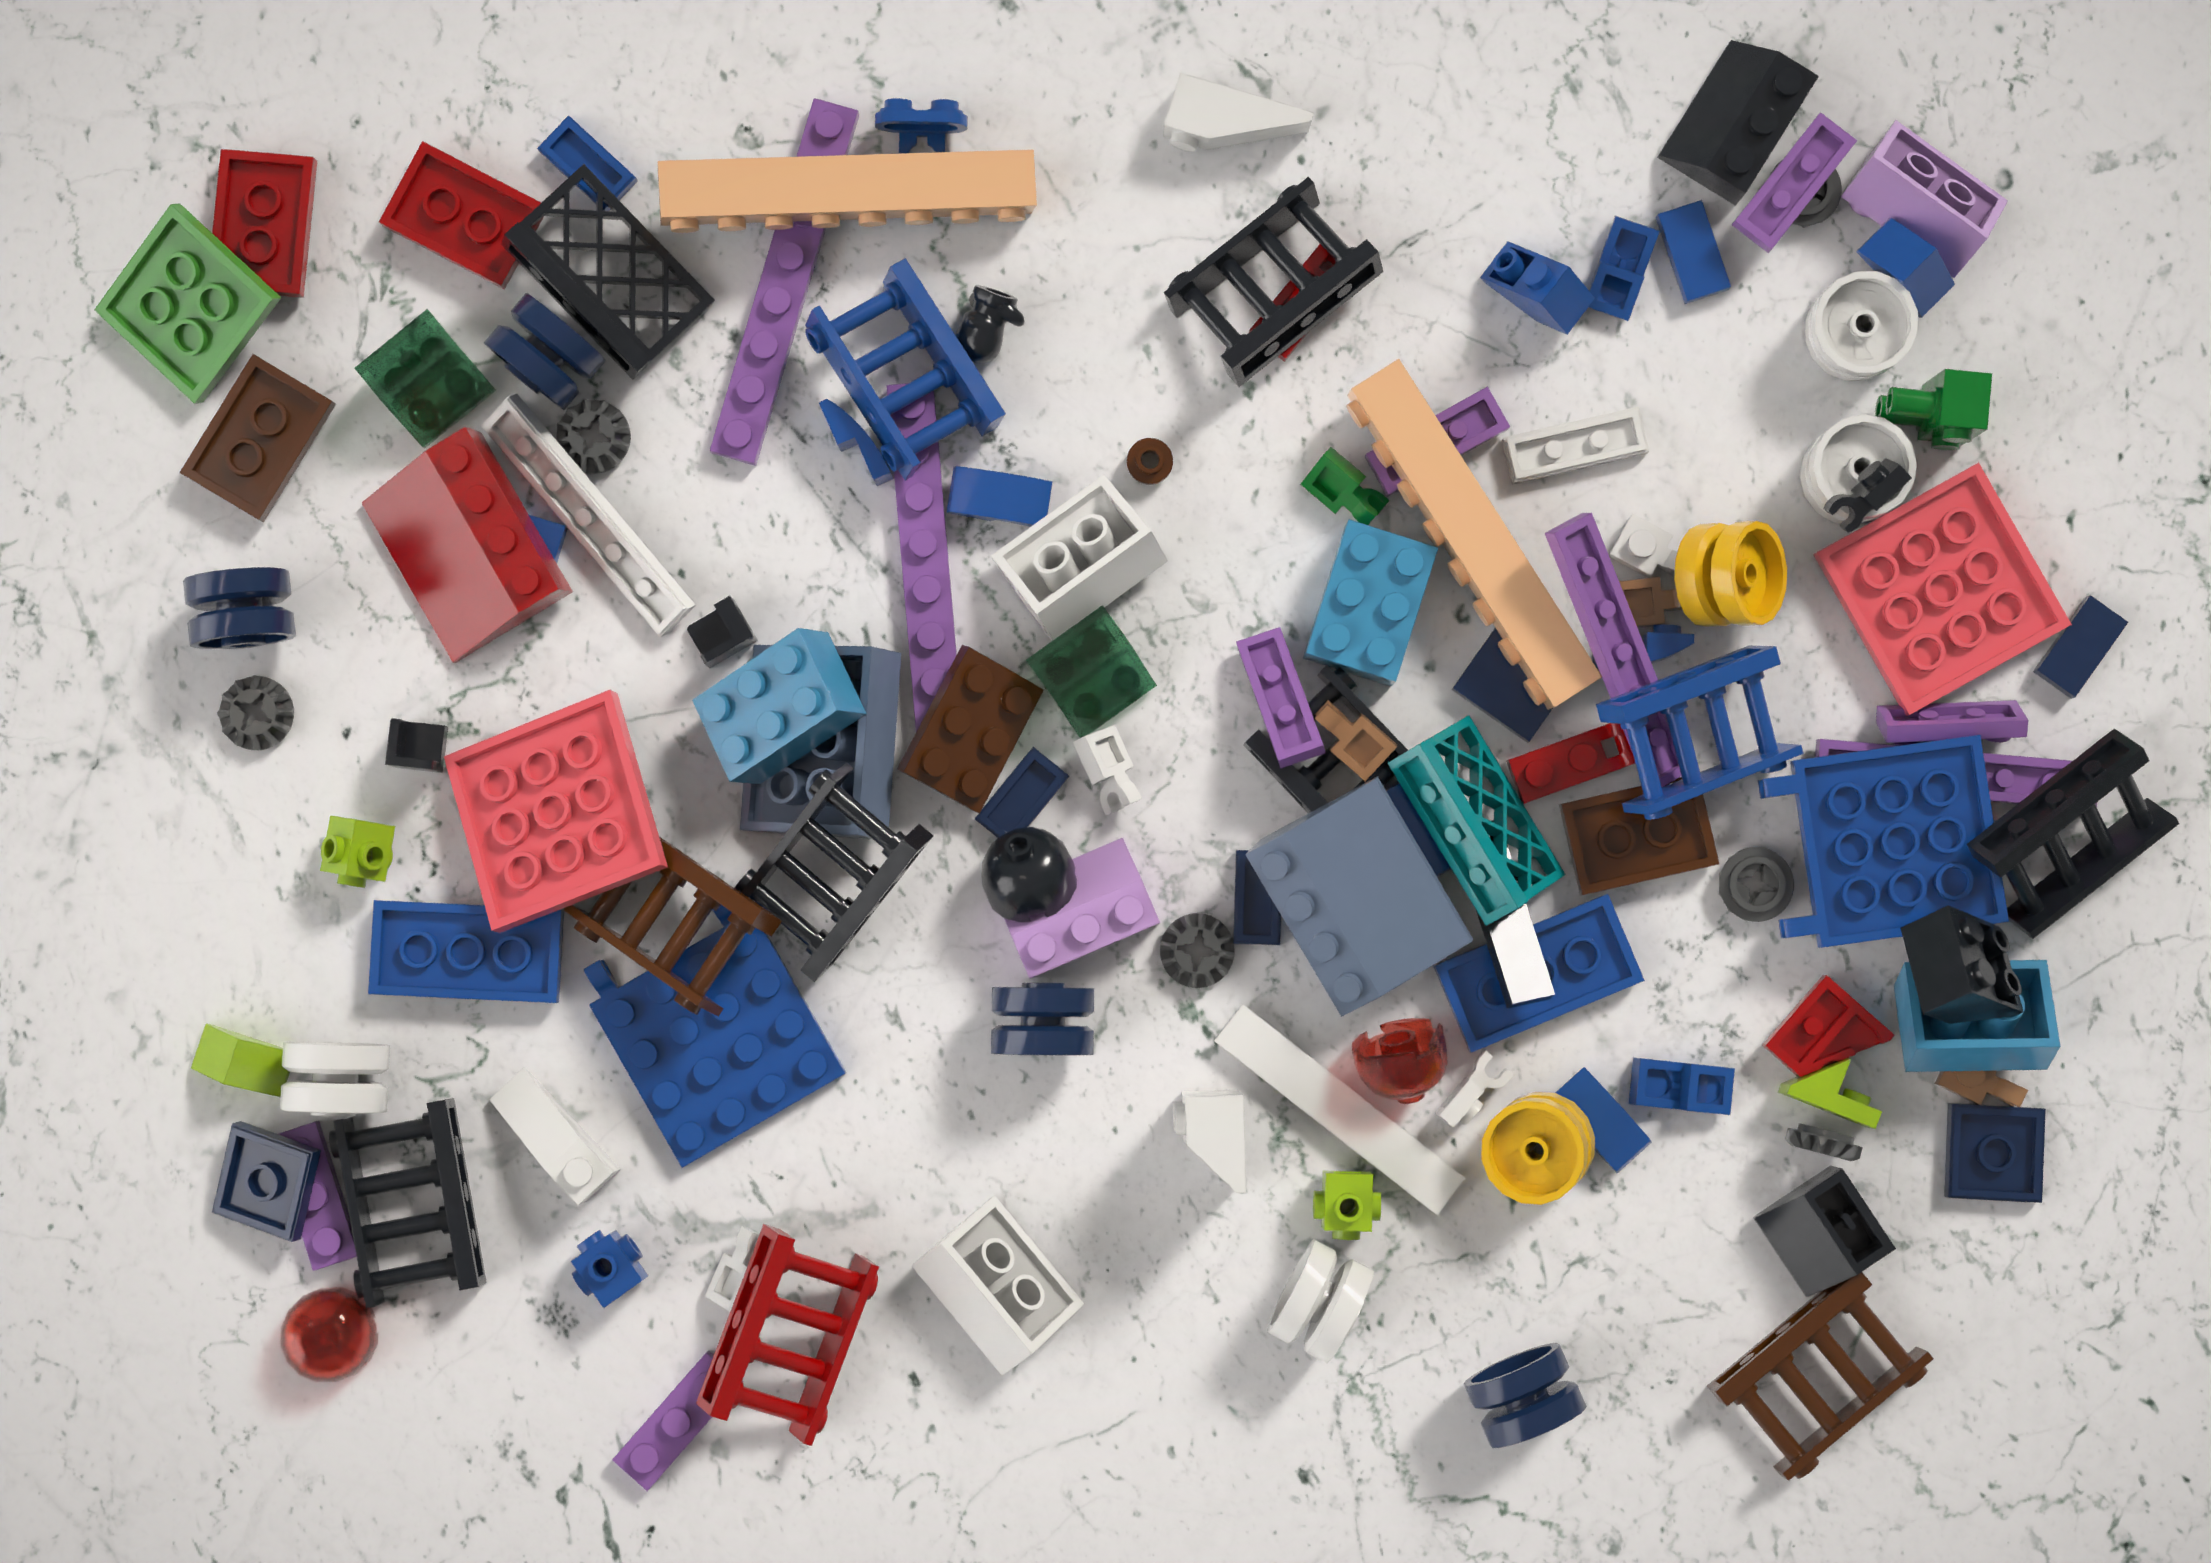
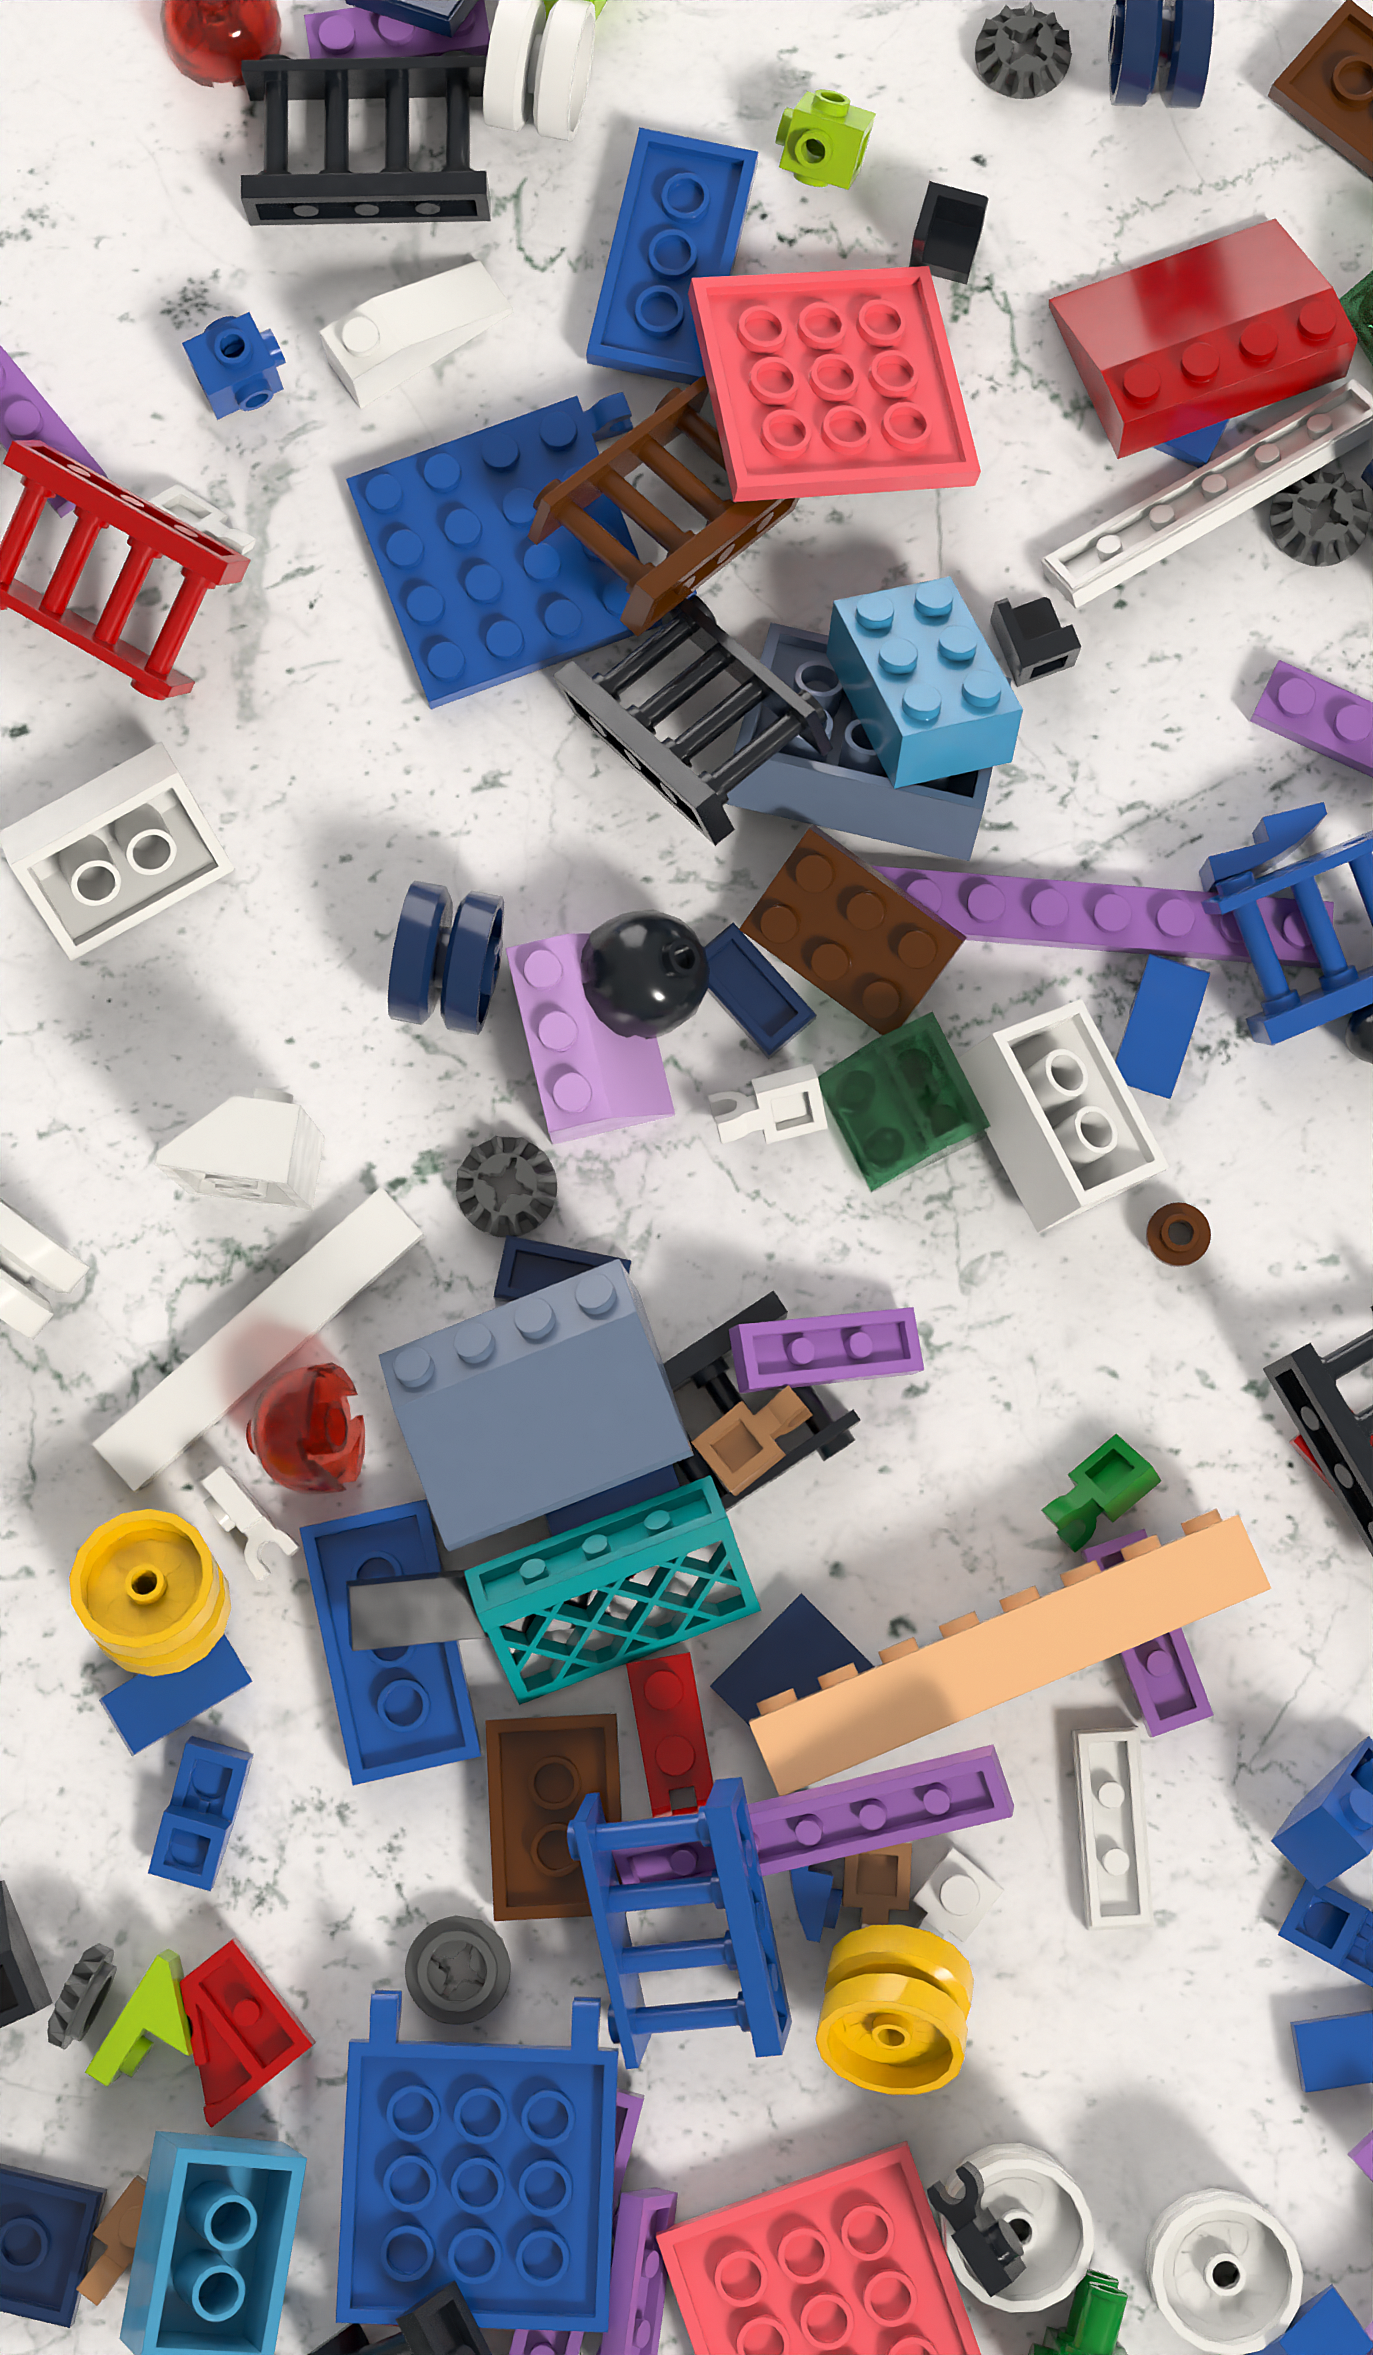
camera: 105 degrees right, 5 degrees down
dark azure brick [1303,519,1438,686] -> none
lime brick [1313,1170,1381,1240] -> none
black slope [1900,905,2024,1024] -> none

